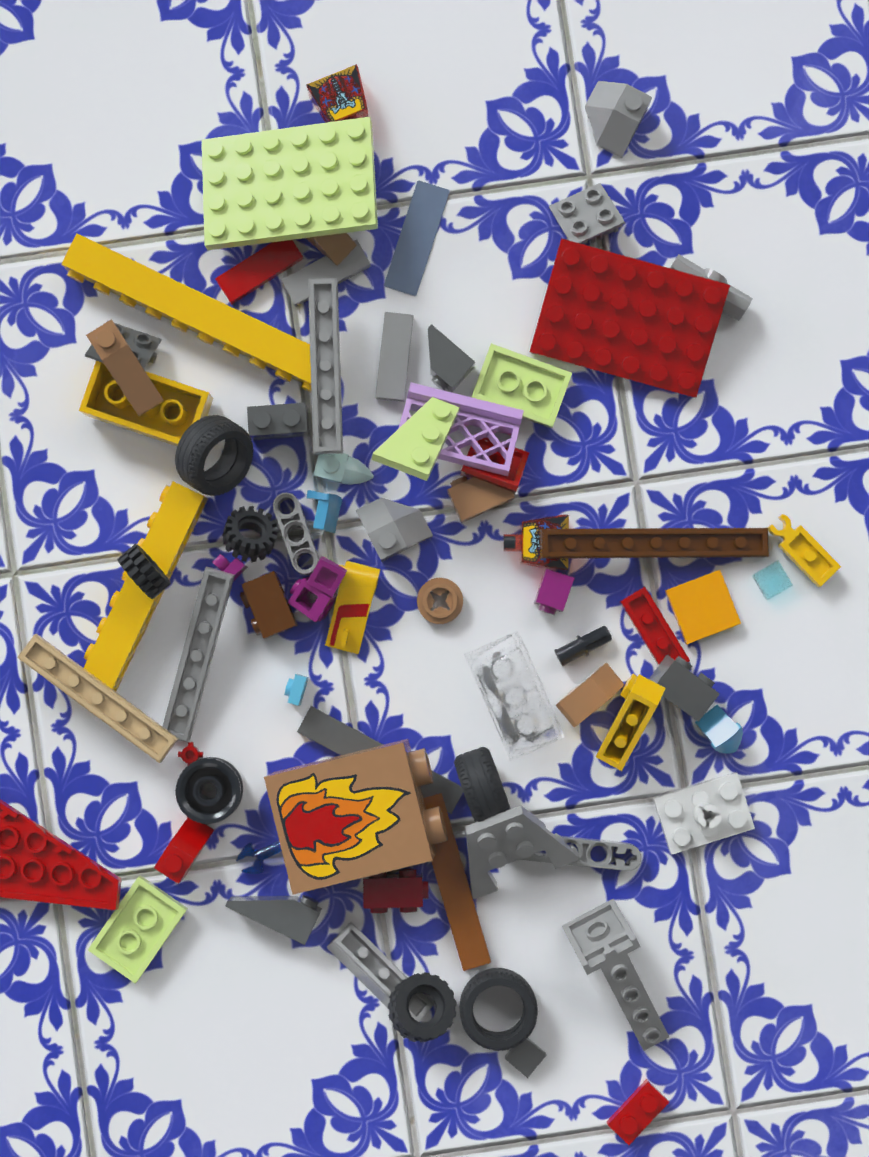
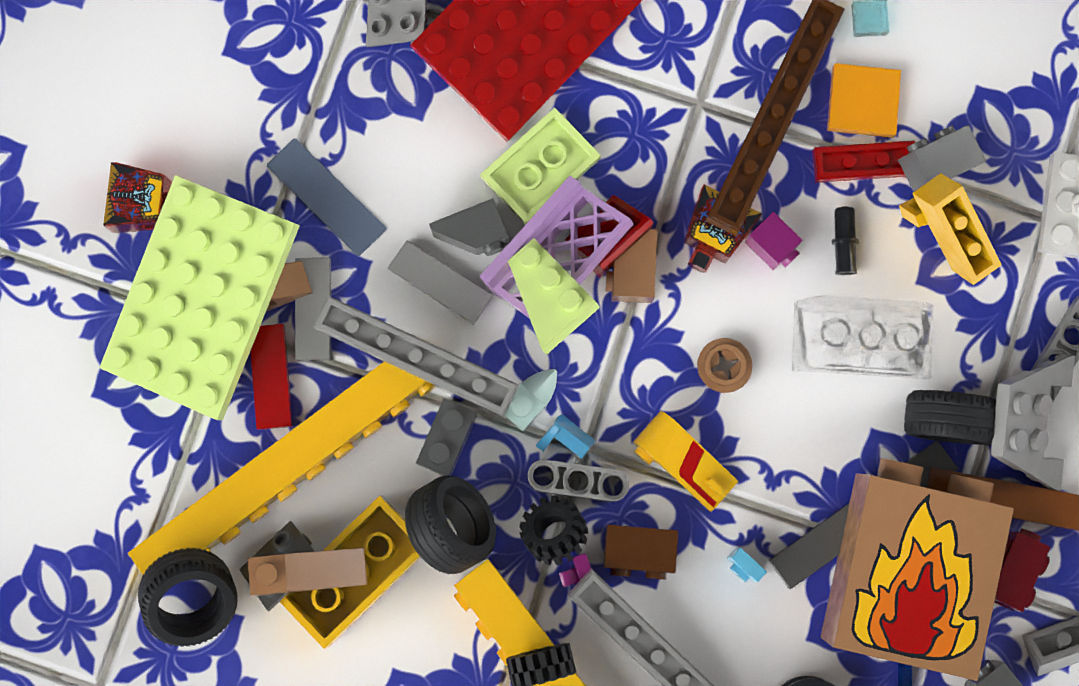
camera: 60 degrees left, 5 degrees down
magenta brick [288,577,337,622] -> none
magenta tile [307,556,347,597] -> none
light grey slope [356,497,433,562] -> none
medium nougat slope [556,662,625,727] -> none
dark azure tile [695,704,743,753] -> none
none -> black tyre [138,548,238,647]

